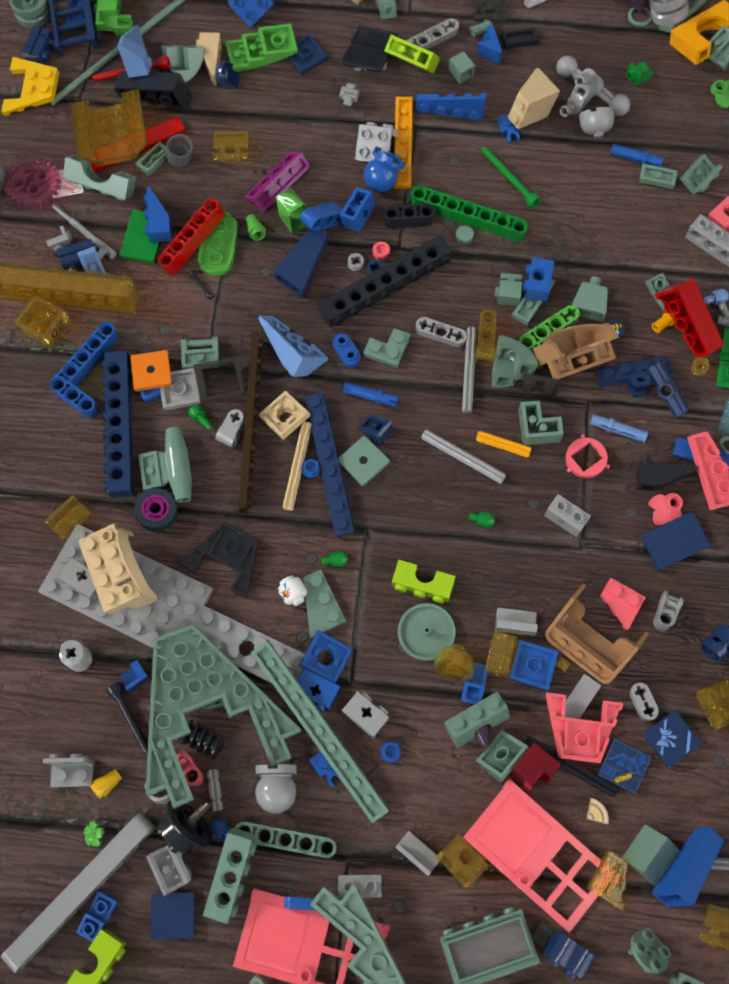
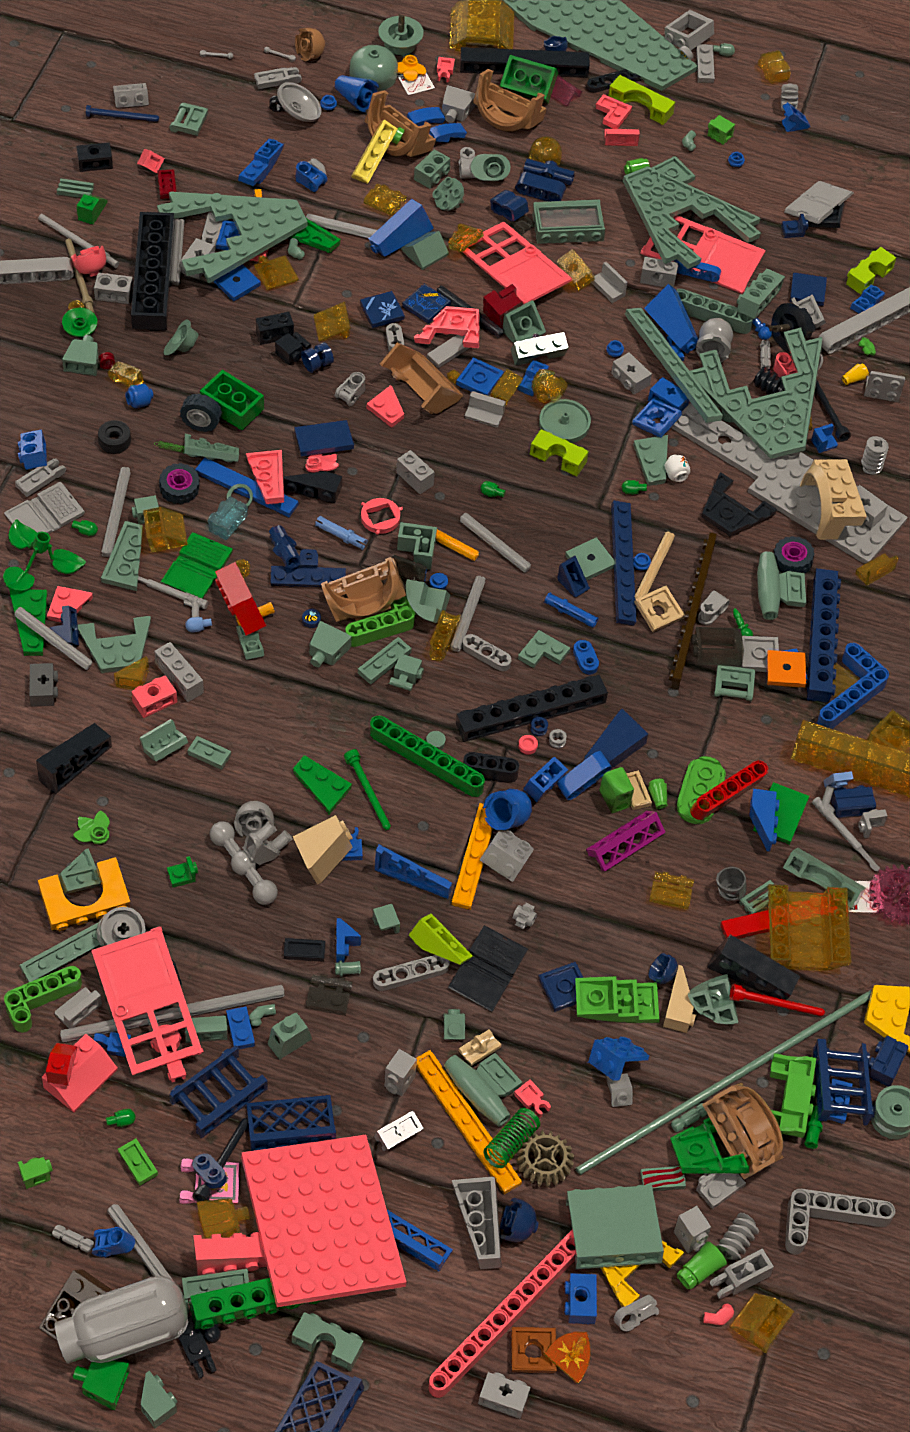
camera: 175 degrees left, 15 degrees down
medium blue wedge [118,25,152,77] -> none
black hinge [189,270,213,299] -> none
medium blue wedge [258,316,328,377] -> none
blue brick [523,257,554,302] -> none
tan tile [586,798,609,824] -> none
blue pin [610,143,664,167] -> none
none -> green wing [293,755,352,815]
none -> blue plate [430,573,448,590]
none -> tan tile [626,770,652,810]
none -> blue slope [644,284,698,354]

